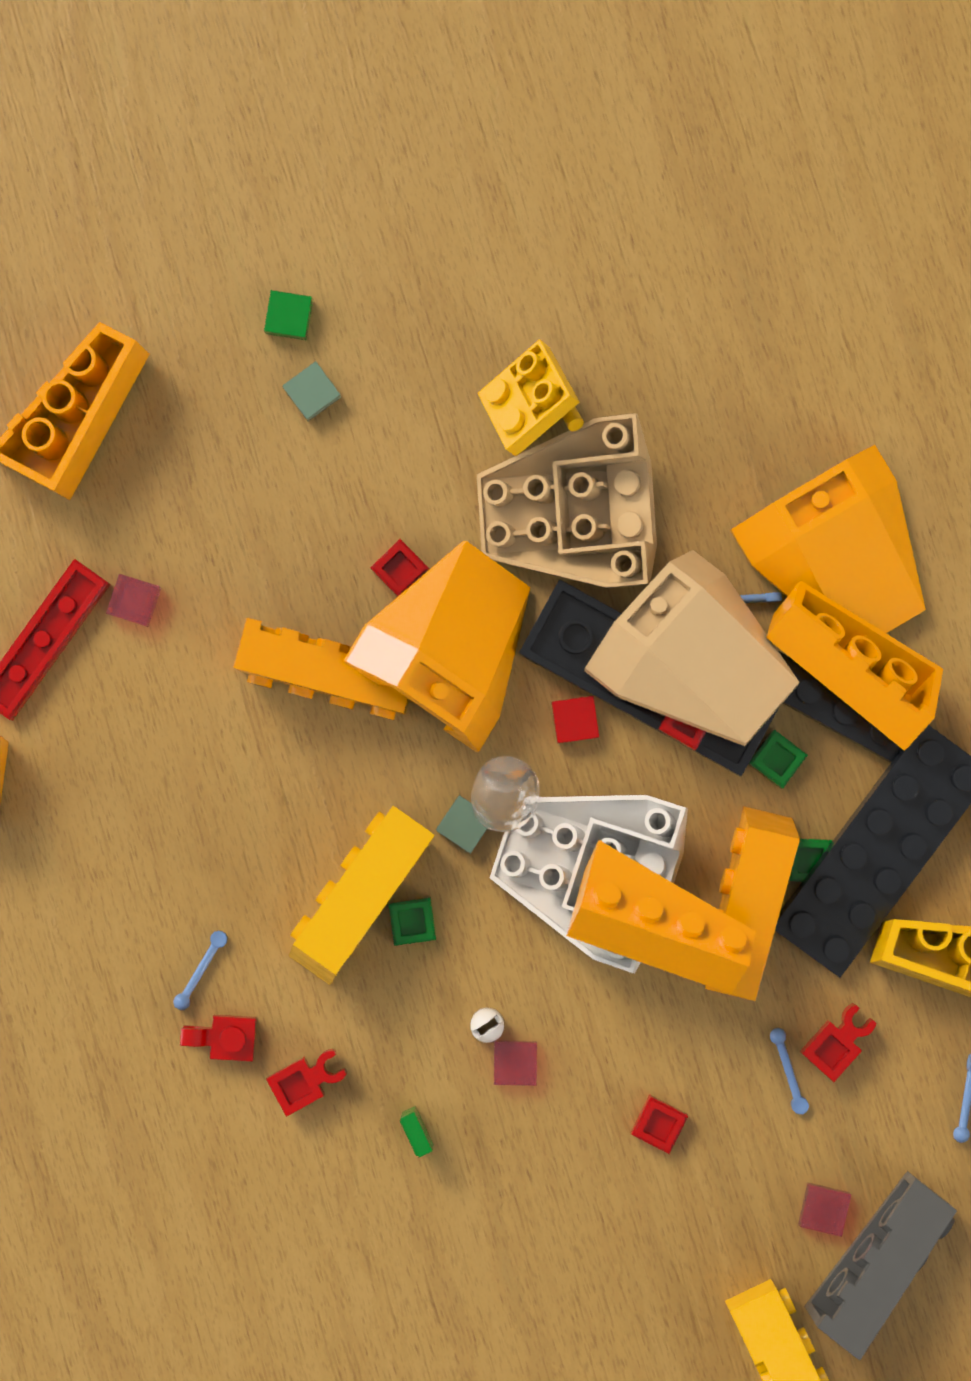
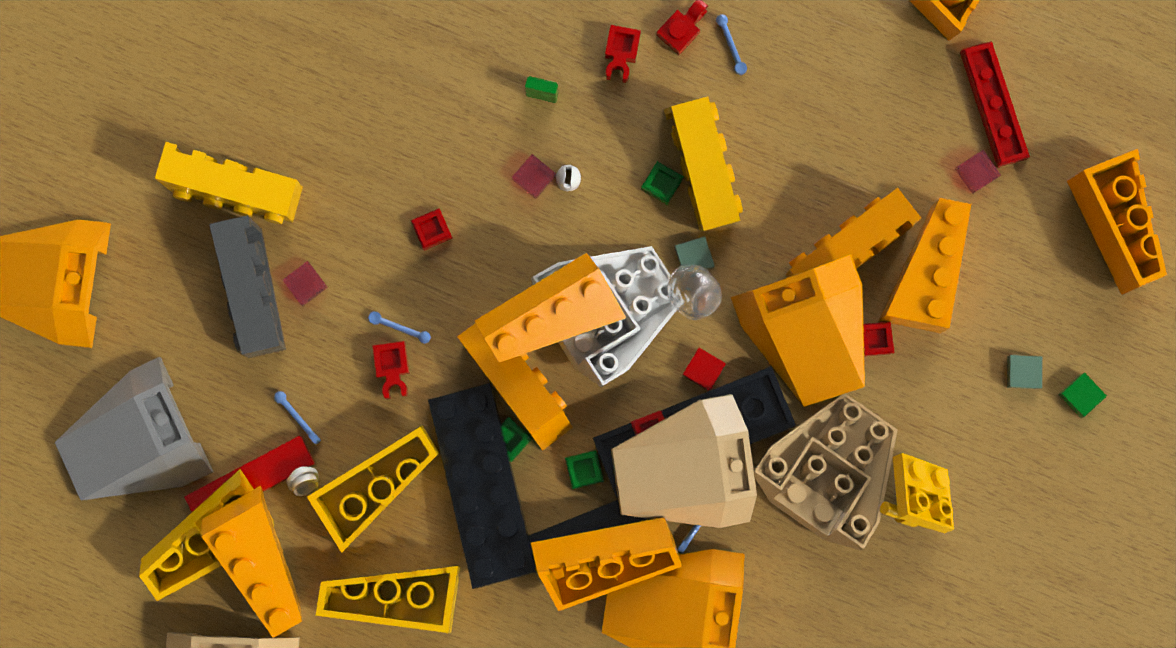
camera: 130 degrees right, 5 degrees down
none -> light orange wedge [878,198,972,334]

